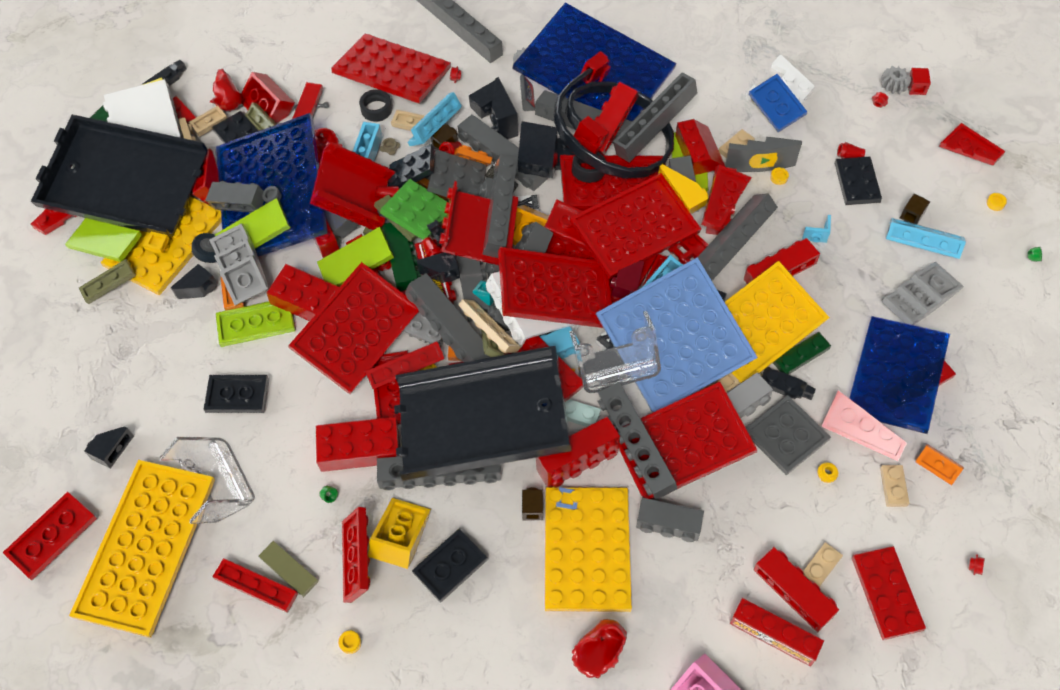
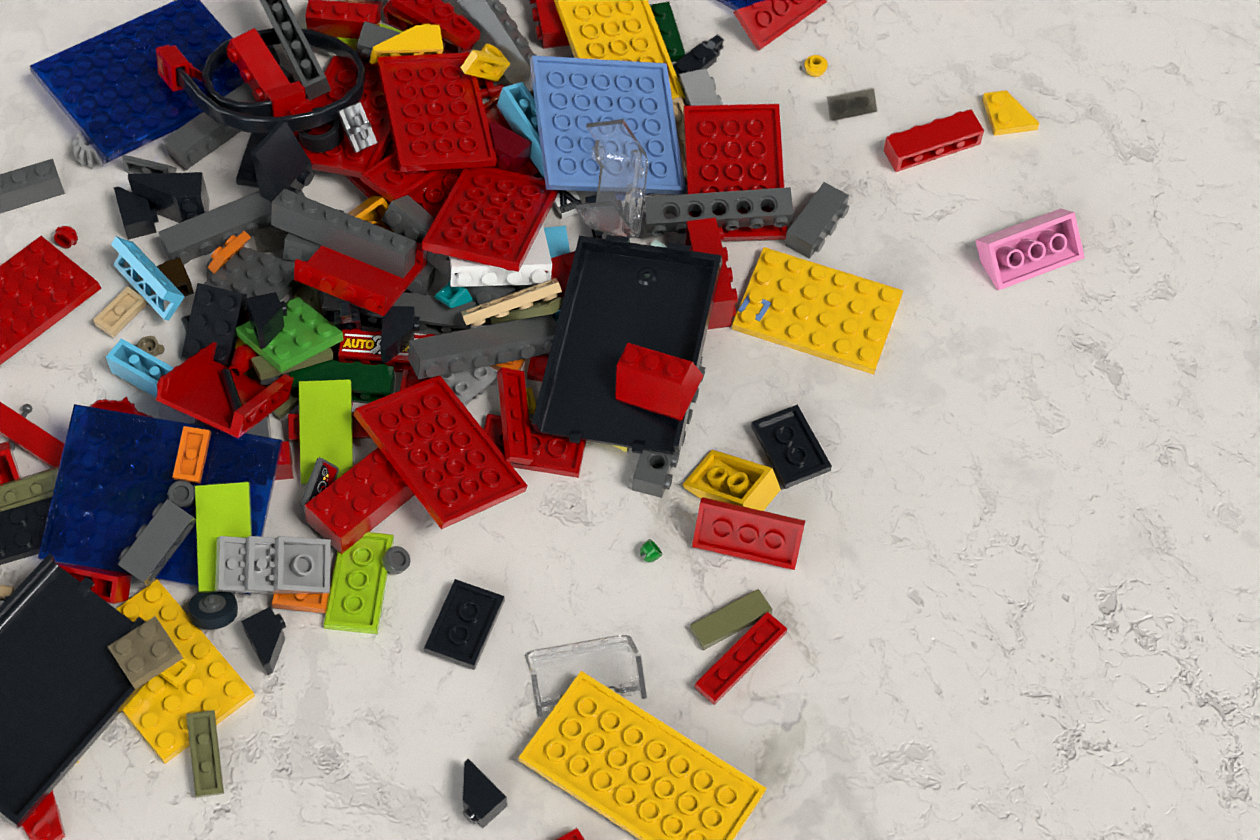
camera: 75 degrees left, 0 degrees up
lime tile [65,218,142,262] -> none
red brick [316,417,401,472] -> none
yellow tile [338,630,361,654] -> none
black tyre [359,89,392,122] -> none
red cone [422,237,443,257] -> none
red cone [439,141,462,155] -> none
dark brown brick [522,487,543,521] -> none
red piece [572,619,627,679] -> none
red brick [730,598,824,667] -> none
dark grey plate [746,395,831,475] -> none
tan plate [803,542,843,587] -> none
red plate [852,546,926,640] -> none
tan plate [880,465,909,507] -> none
none -> dark tan plate [108,616,183,689]
none -> orange plate [173,426,211,484]
none -> black bar [221,369,242,413]
none -> black slope [246,292,287,349]
none -> slope [300,457,339,511]
none -> flat silver hips [337,102,377,152]
none -> dark grey tile [382,546,411,574]
none -> yellow plate [460,44,510,81]
none -> red slope [616,343,704,421]
none -> clear smoke plate [827,88,877,121]
none -> yellow wing [982,90,1039,136]

